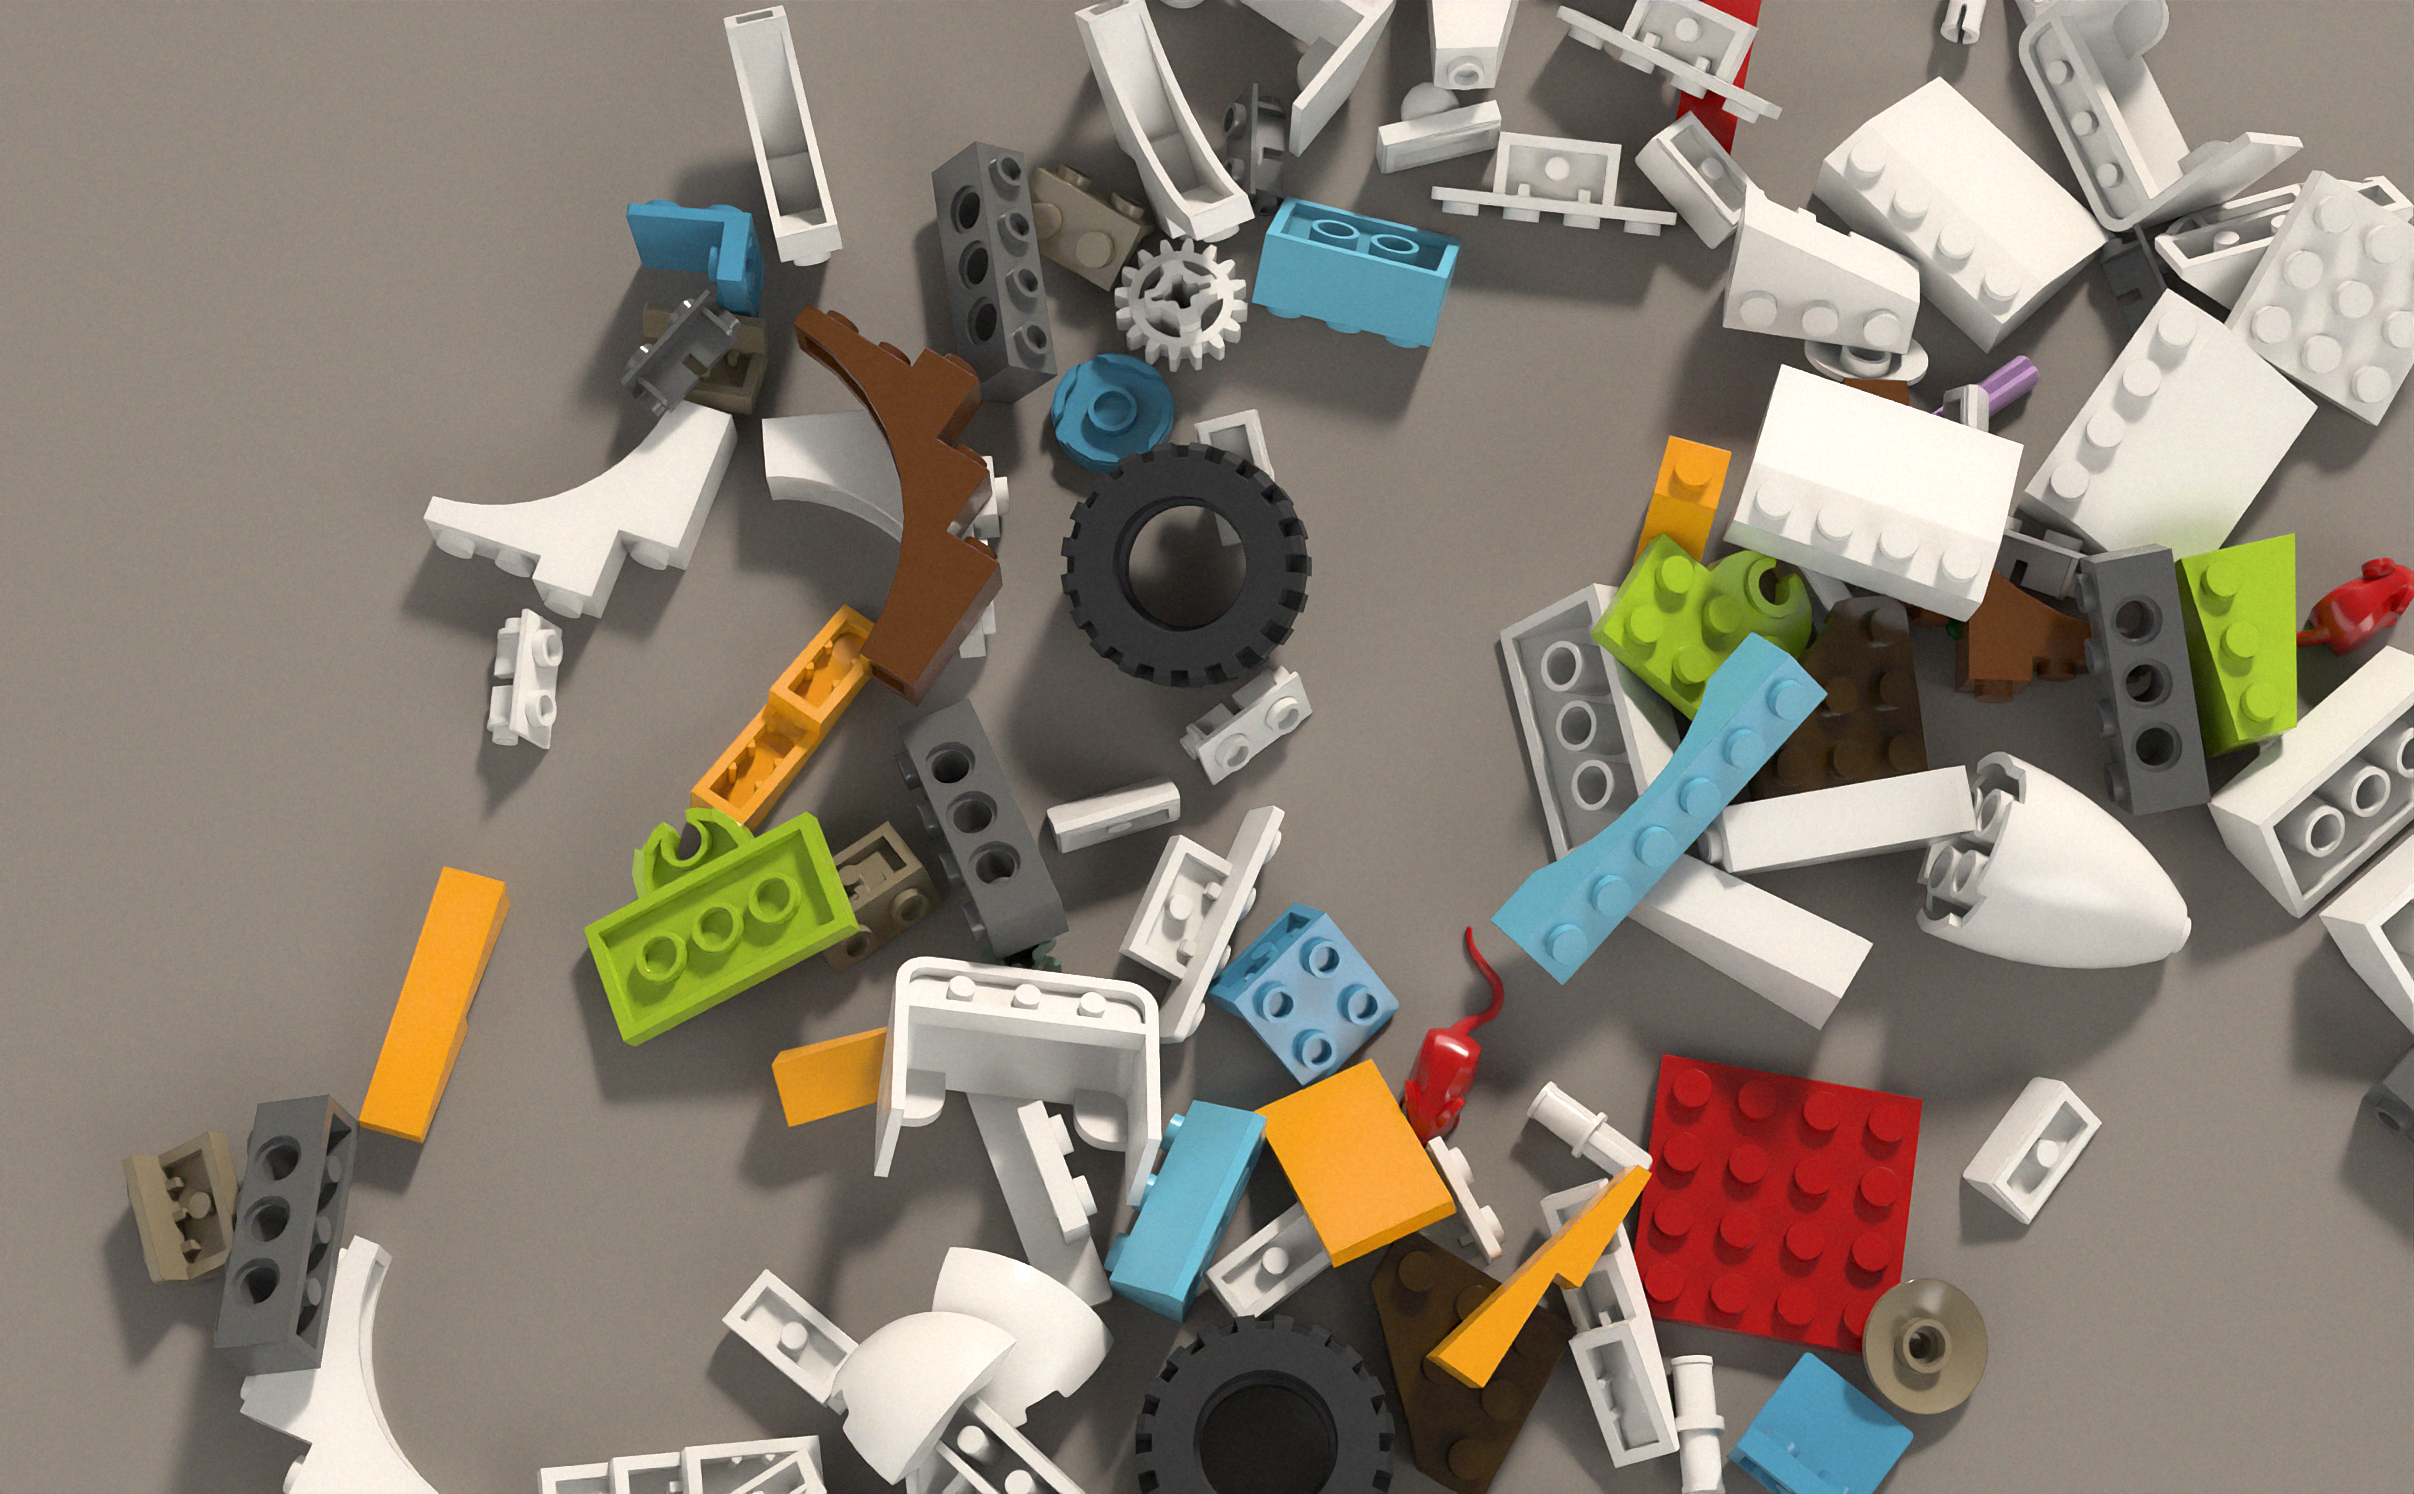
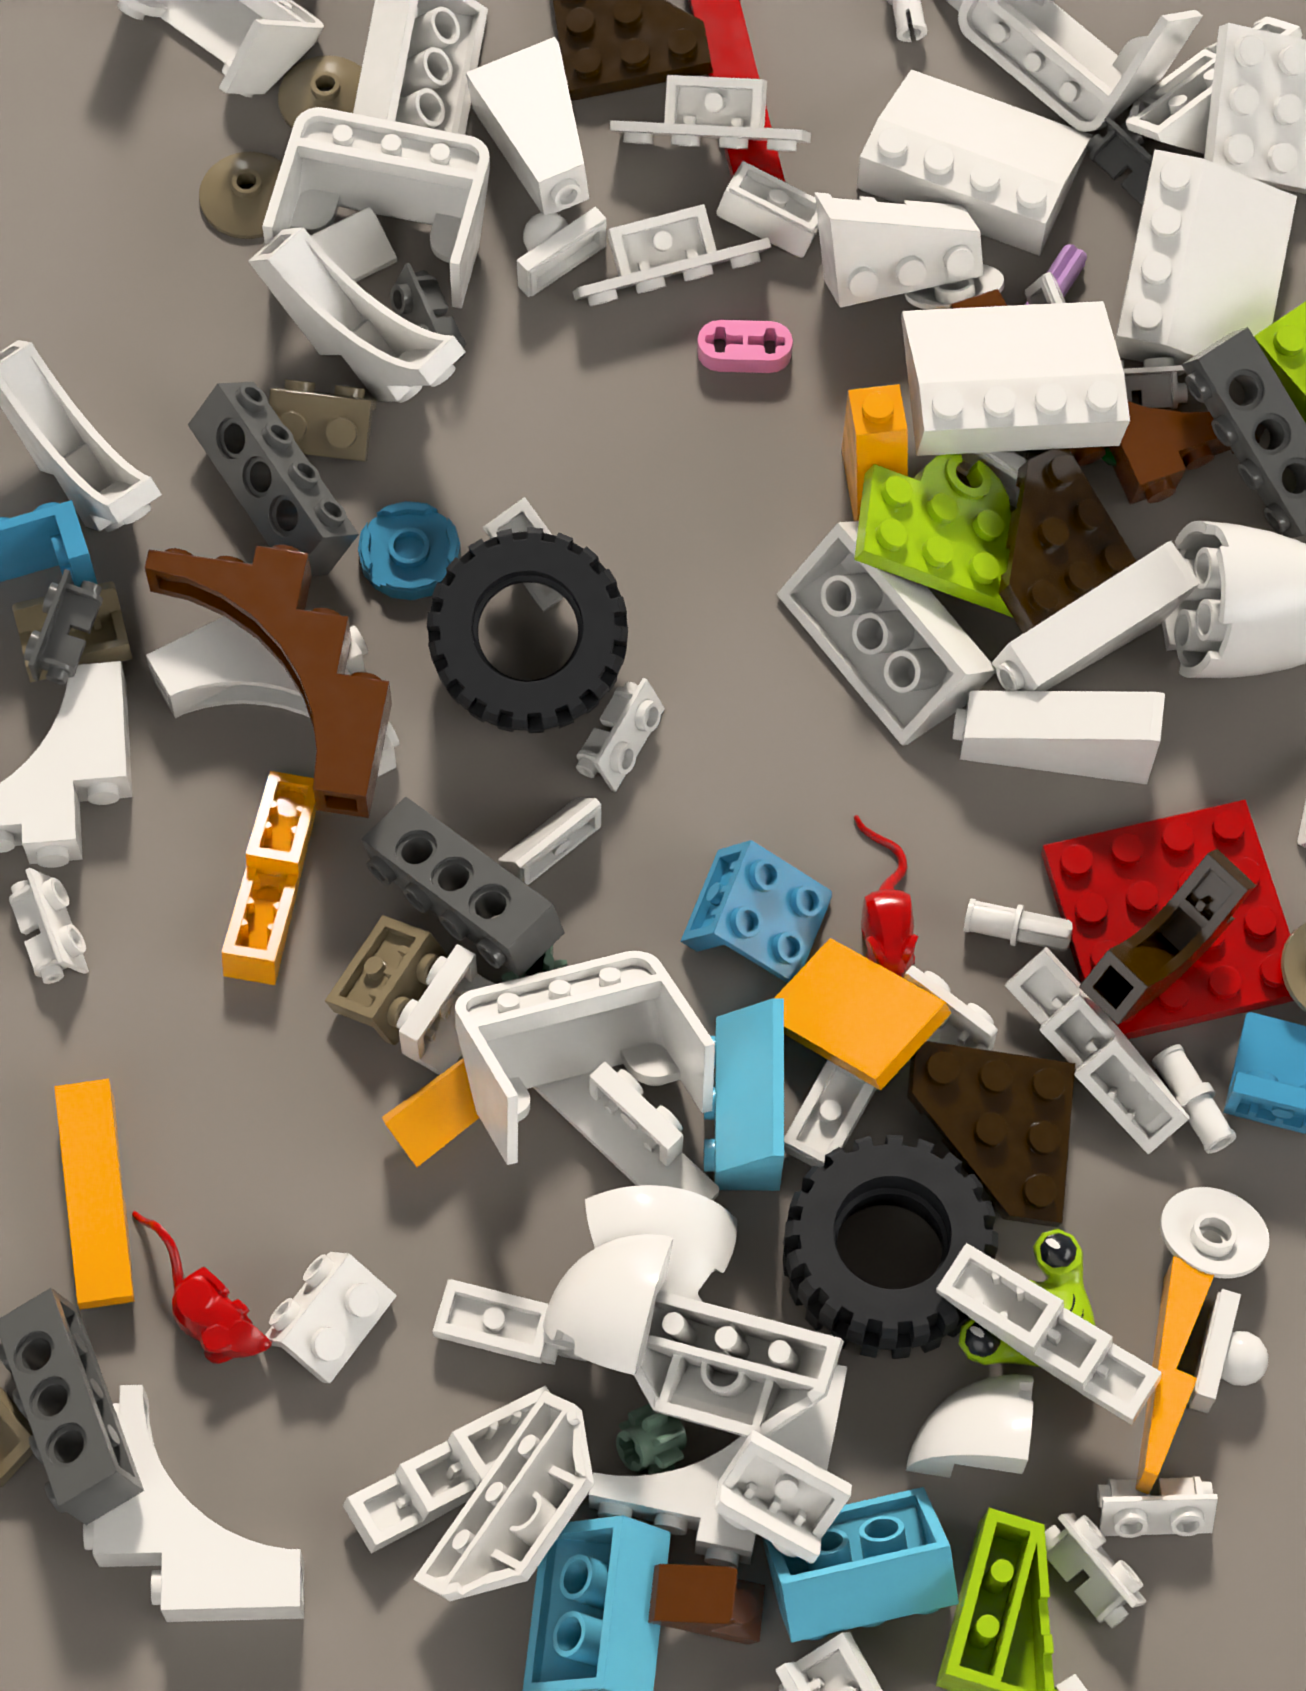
camera: 25 degrees left, 5 degrees down
lime plate [583,806,861,1047] -> none
white gear [1115,238,1248,372] -> none
white bracket [1119,805,1285,1044] -> none
medium azure slope [1252,196,1462,348] -> none
light orange slope [1426,1165,1652,1388] -> none
medium azure arch [1490,631,1828,985] -> none
none -> red animal [132,1211,272,1364]
none -> white bracket [265,1252,397,1384]
none -> white slope [311,207,397,282]
none -> white bracket [397,944,494,1075]
none -> bright pink beam [697,320,793,373]
none -> dark brown arch [1079,849,1257,1025]

